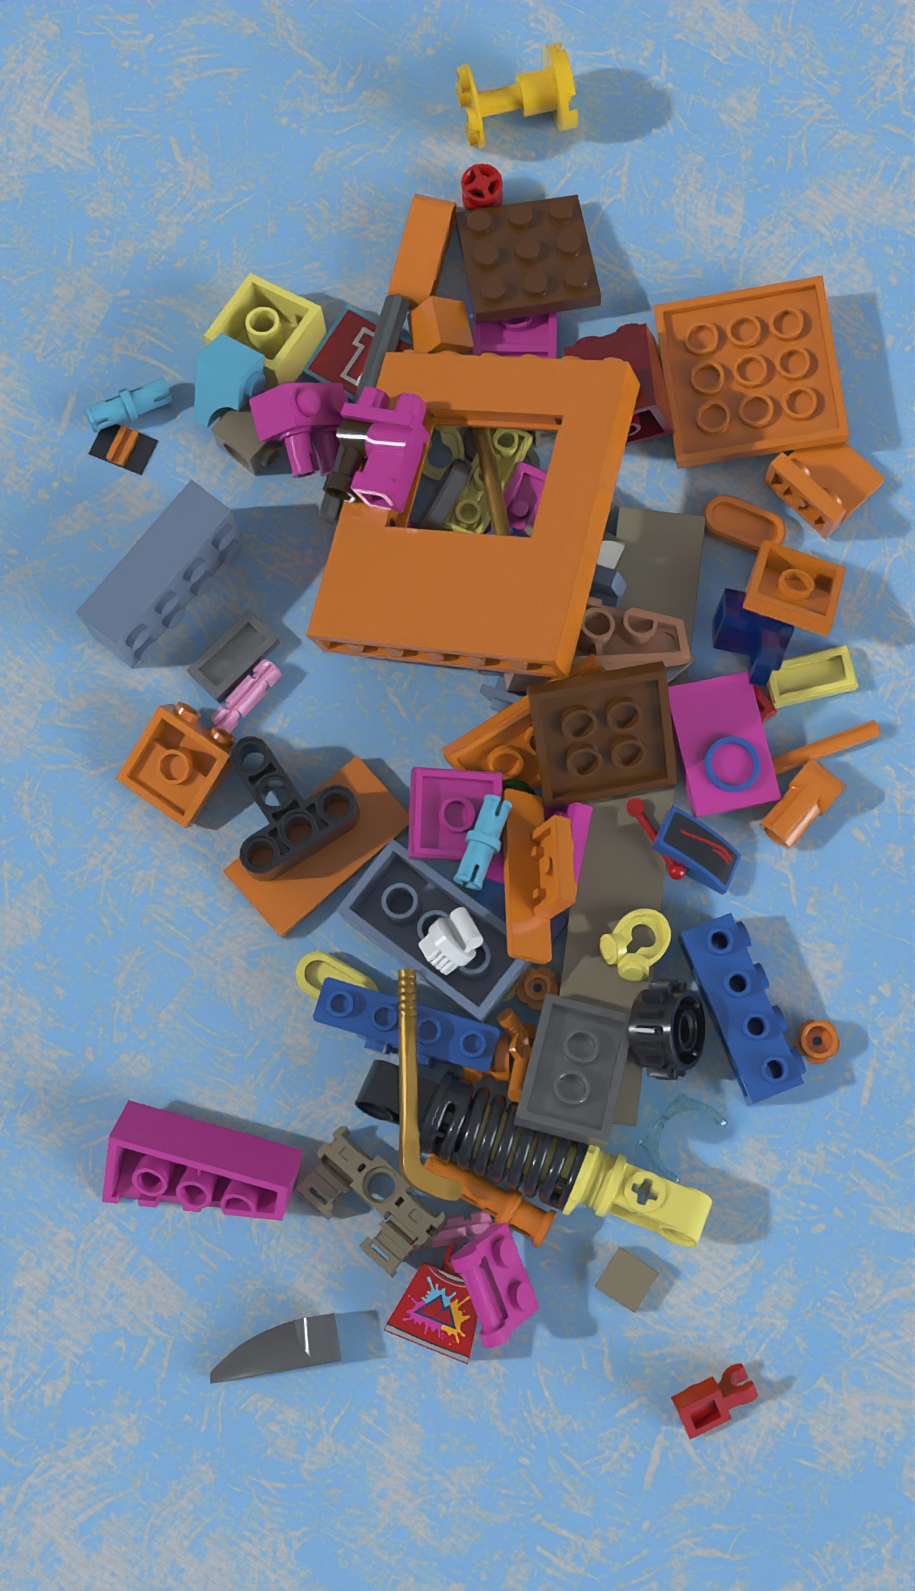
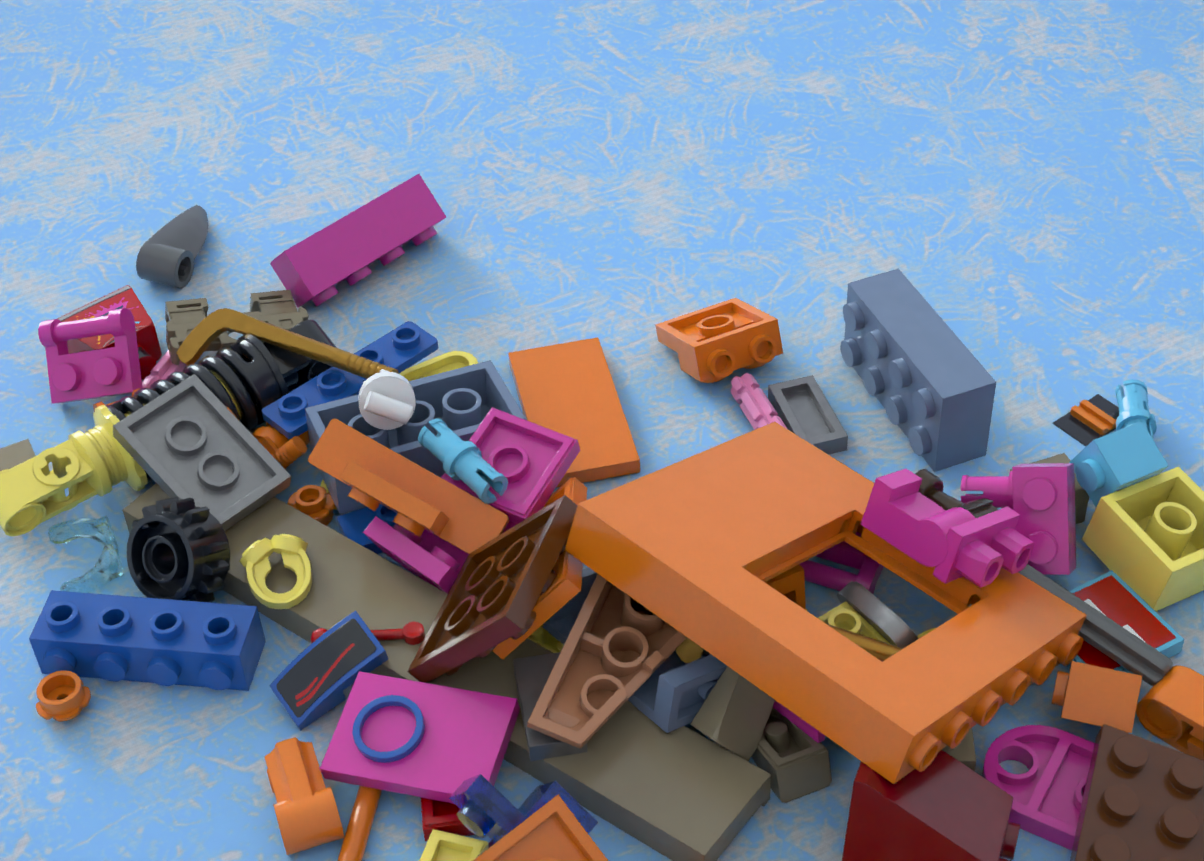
camera: 115 degrees right, 35 degrees down
black beam [230,736,360,881] -> none

